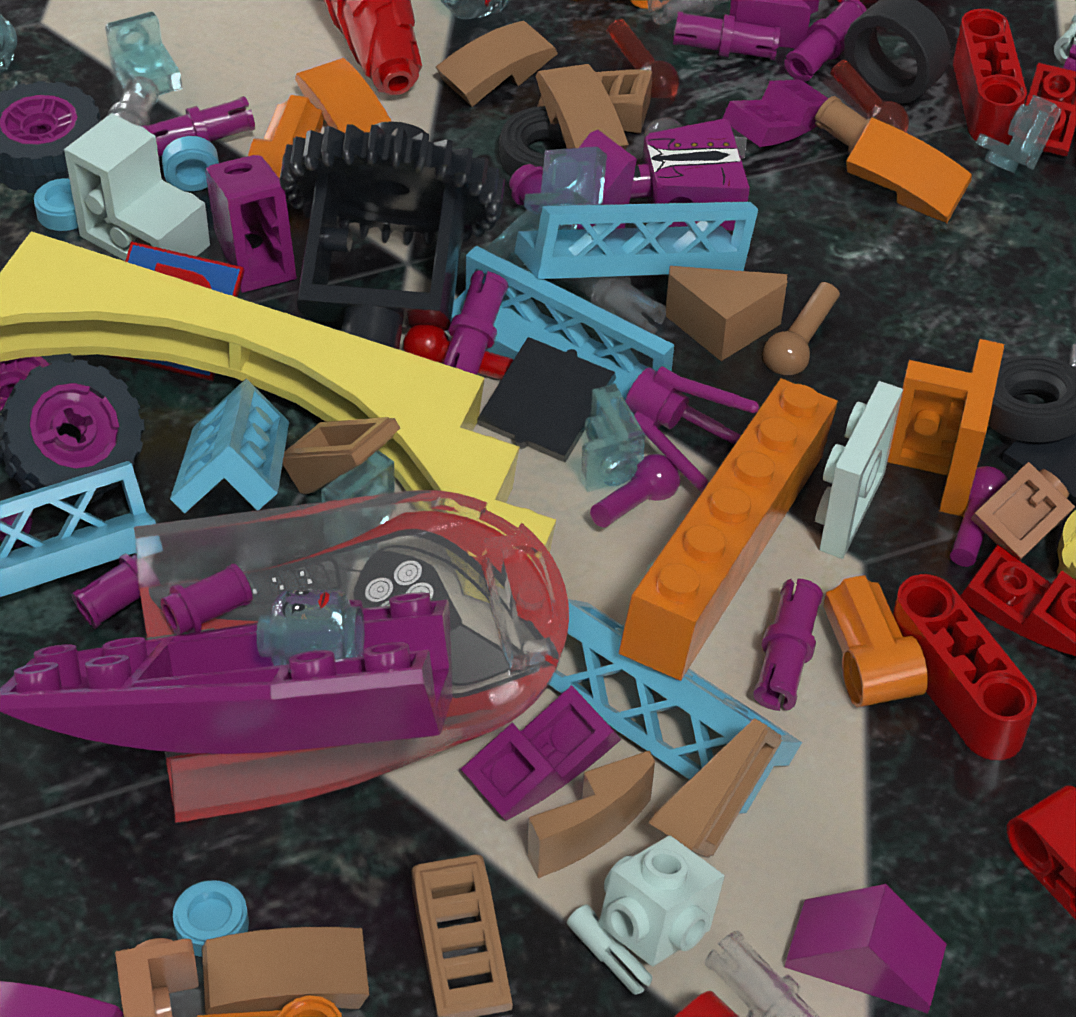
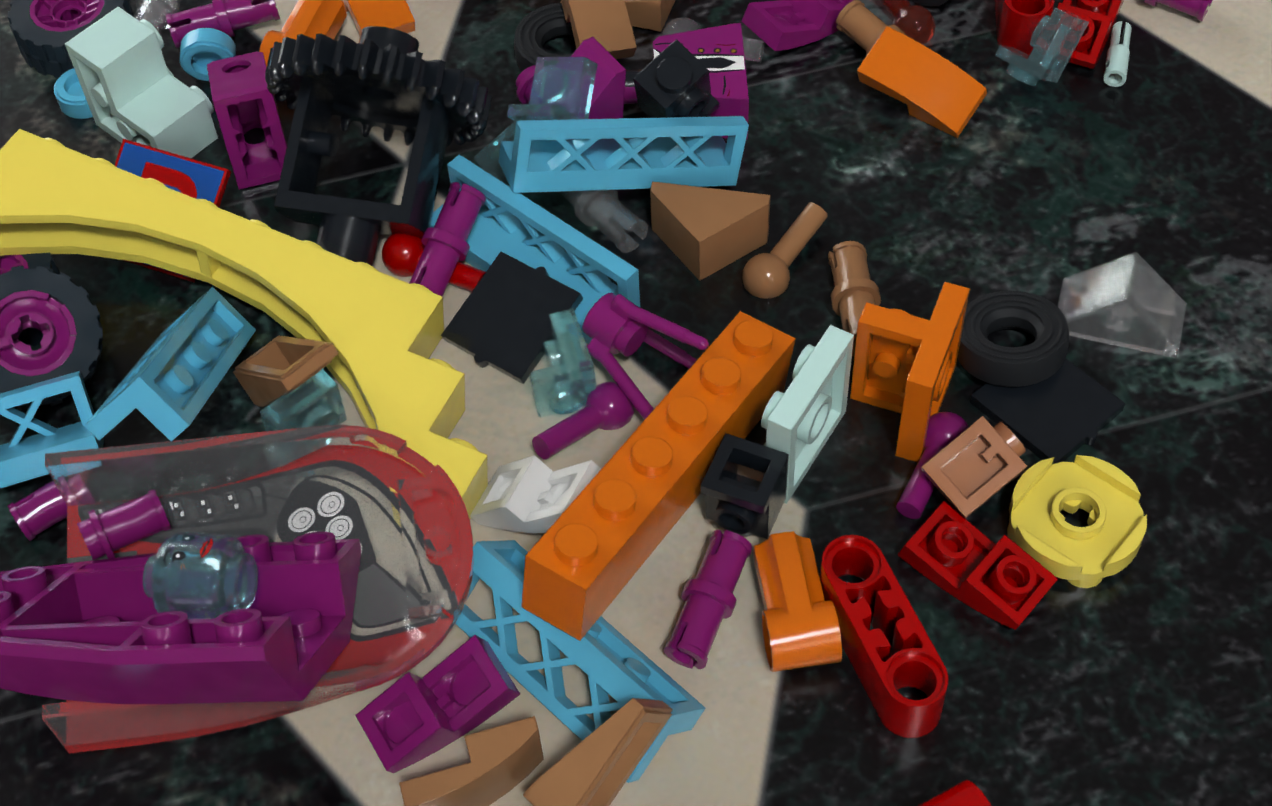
camera: 10 degrees right, 5 degrees up
none -> white slope [470,455,601,533]
none -> black brick [633,39,720,144]
none -> black brick [701,433,789,539]
none -> medium nougat pin [828,241,881,356]

